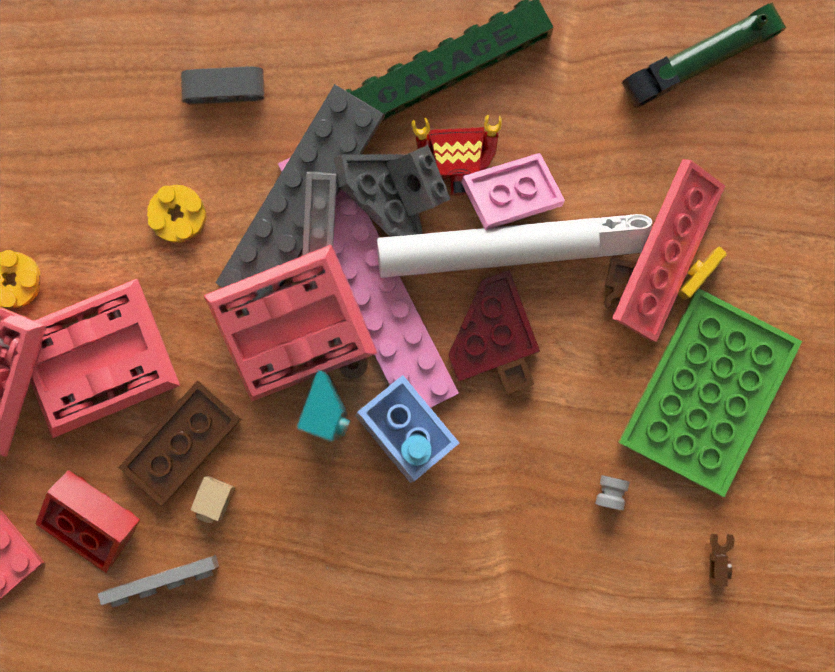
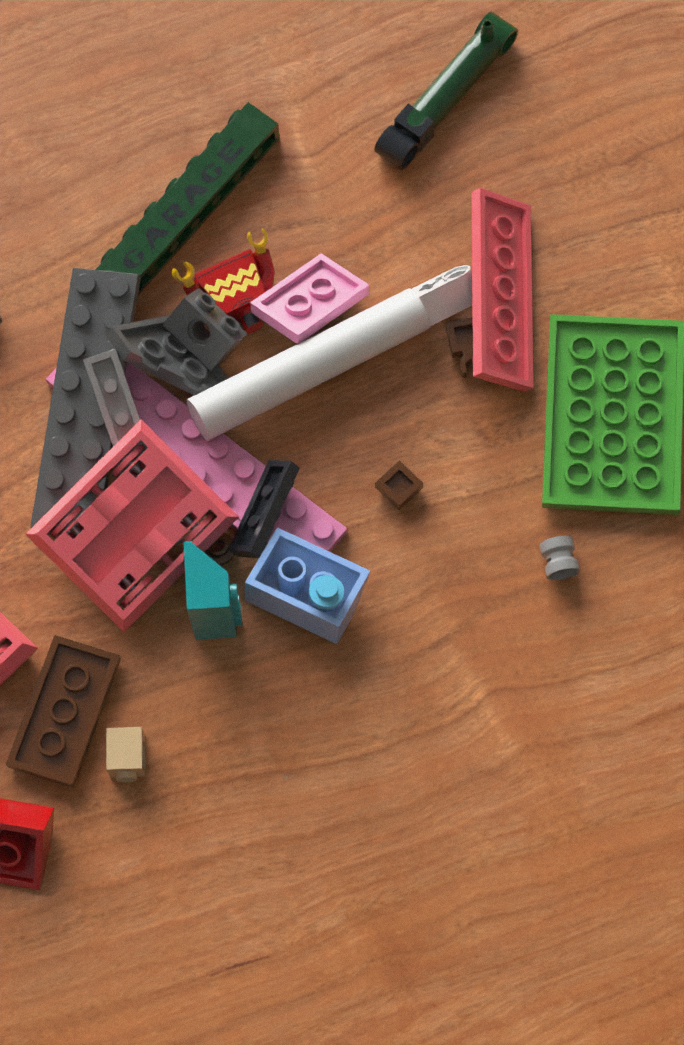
camera: 25 degrees left, 15 degrees down
light grey plate [98,555,219,607] -> none
dark red plate [448,270,540,382] -> none
yellow plate [678,247,727,300] -> none
none -> black plate [228,460,300,559]

